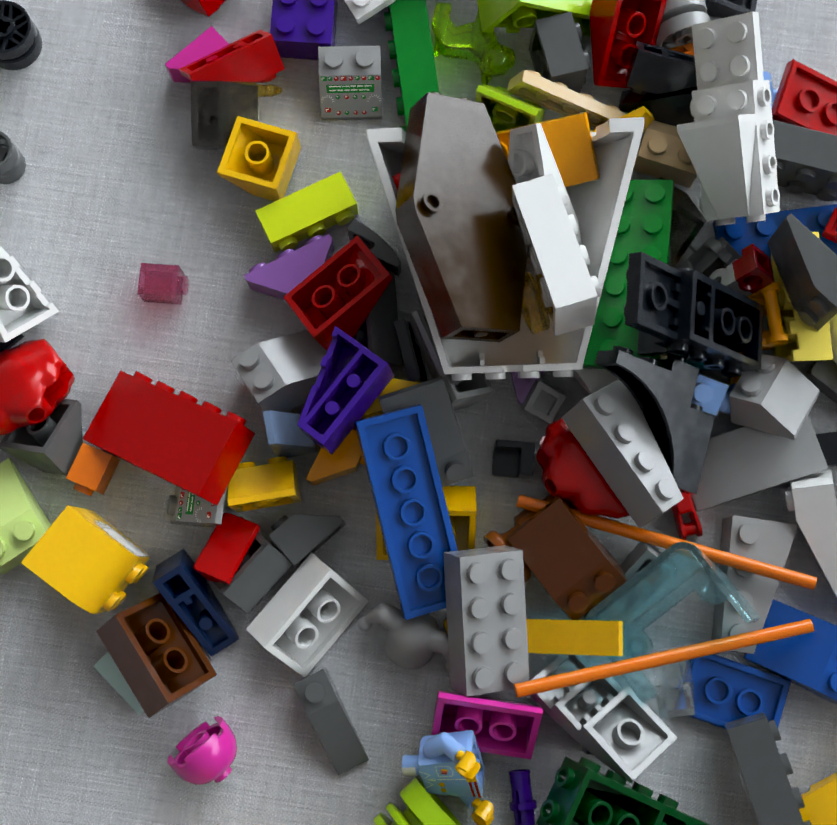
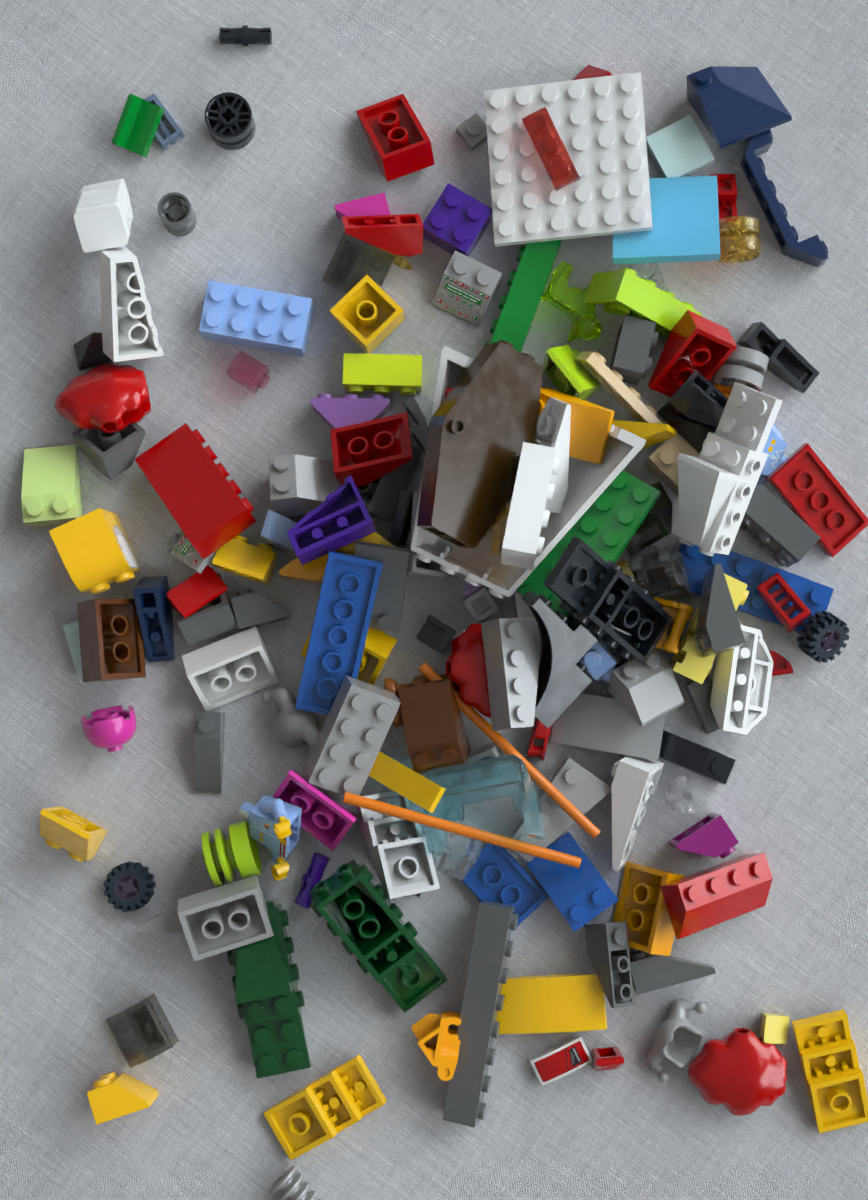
camera: 30 degrees right, 5 degrees up
orange brick [66,443,120,496] -> none
dark red leg [709,243,775,297] -> none
none -> light blue brick [199,280,314,357]

